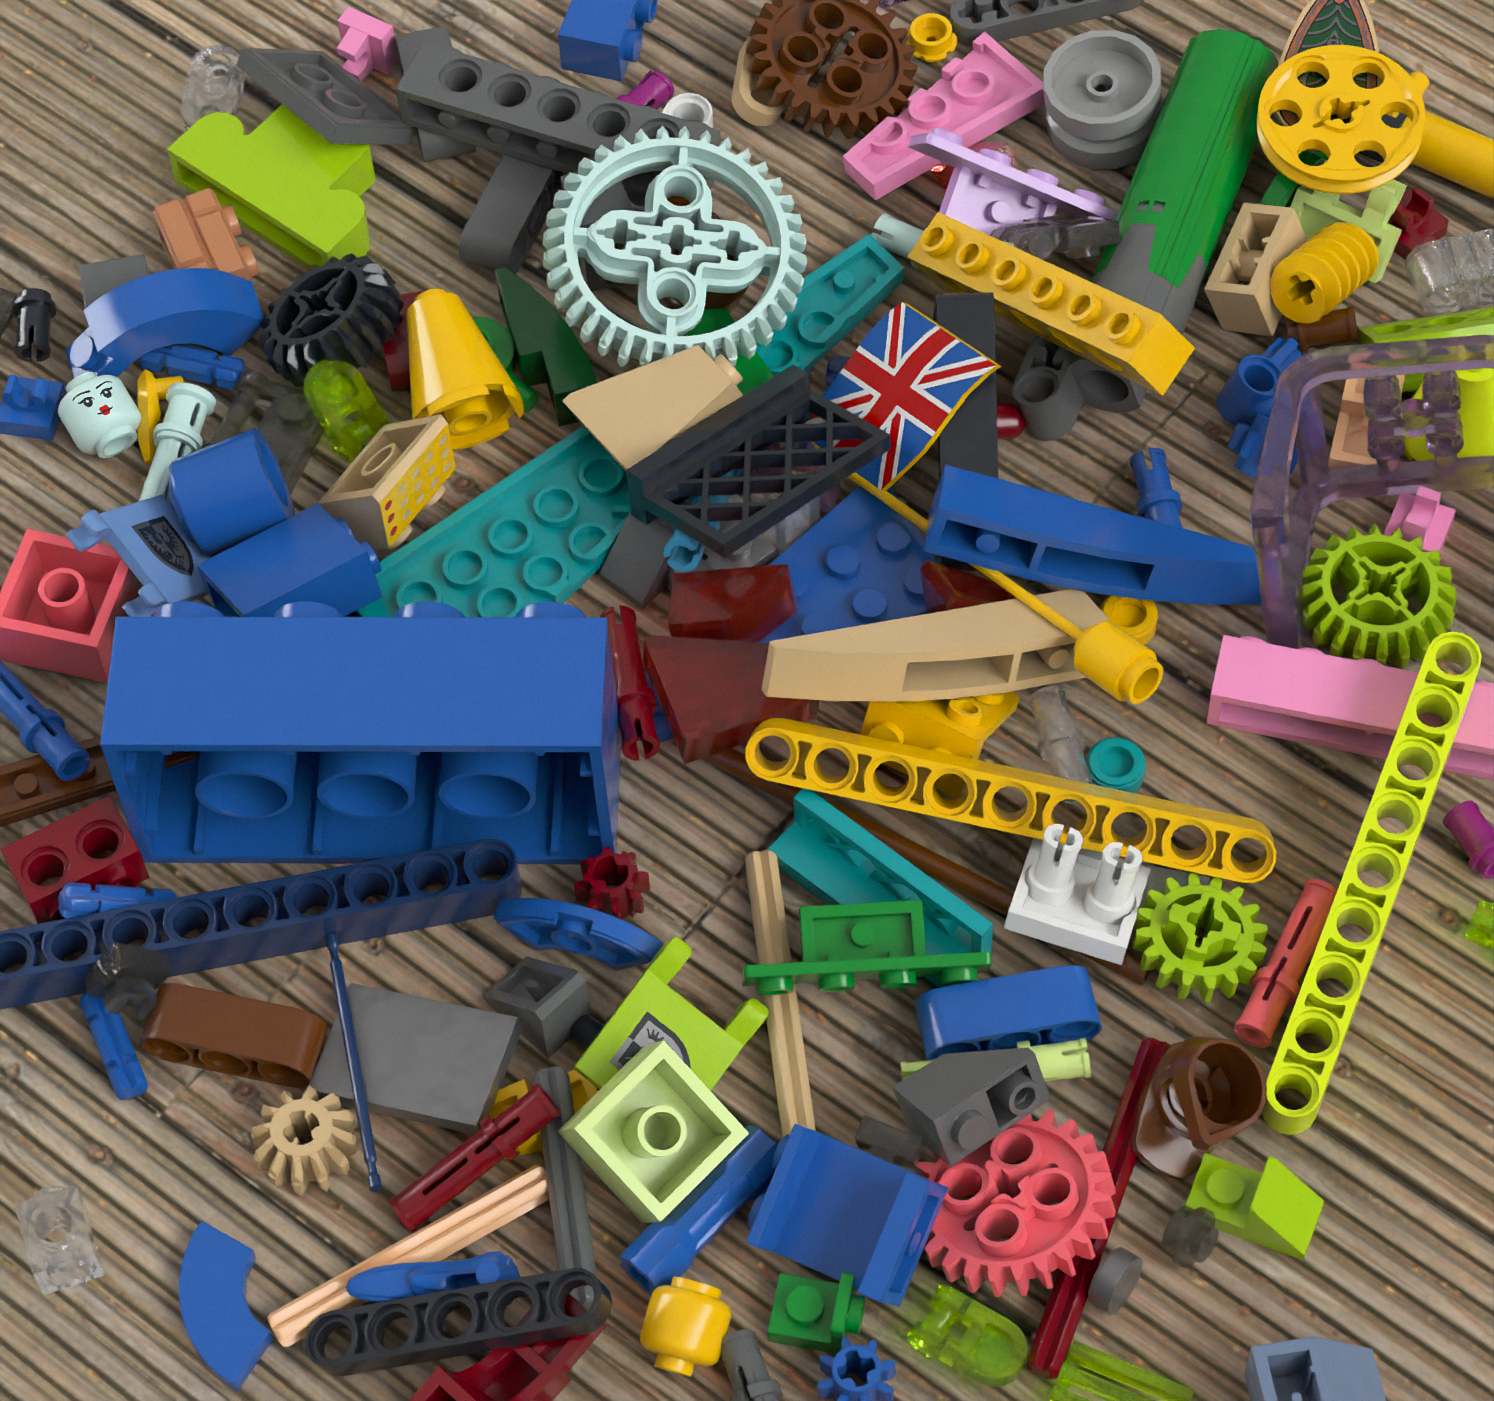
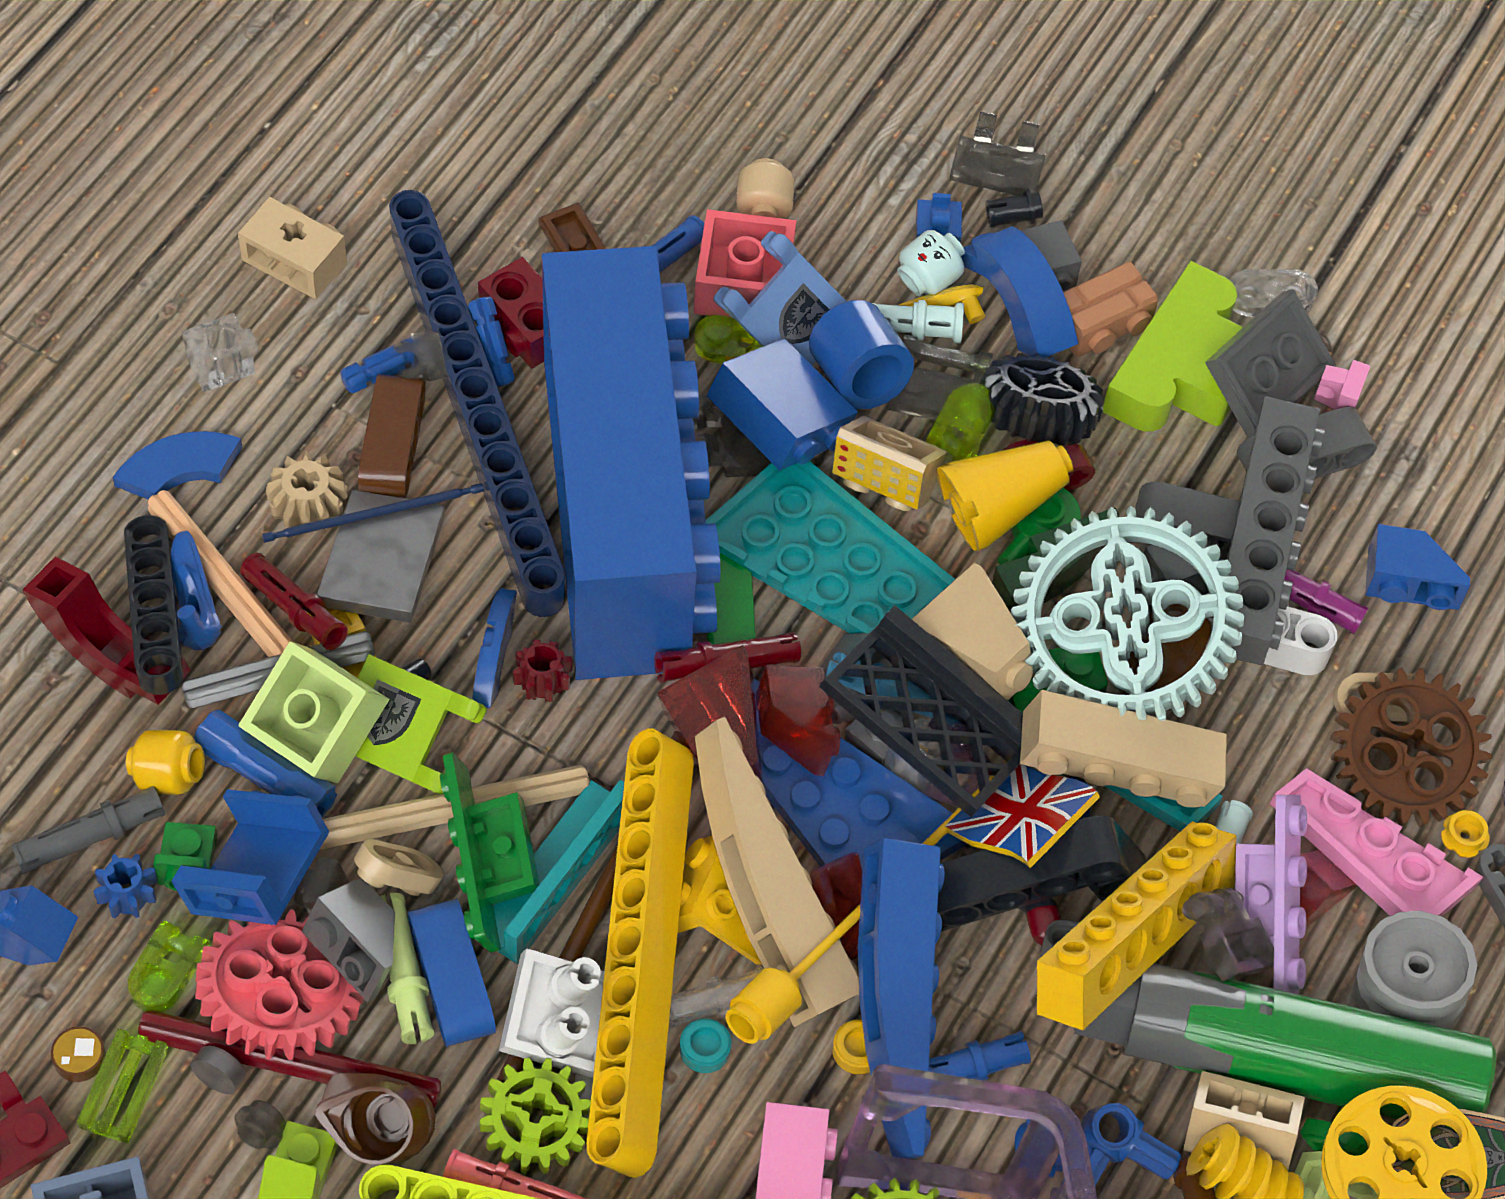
camera: 75 degrees right, 0 degrees up
blue axle [139,344,246,390] -> none
dark grey slope [482,956,592,1059] -> none
none -> tan plate [354,839,444,896]
none -> tan brick [1020,690,1227,807]

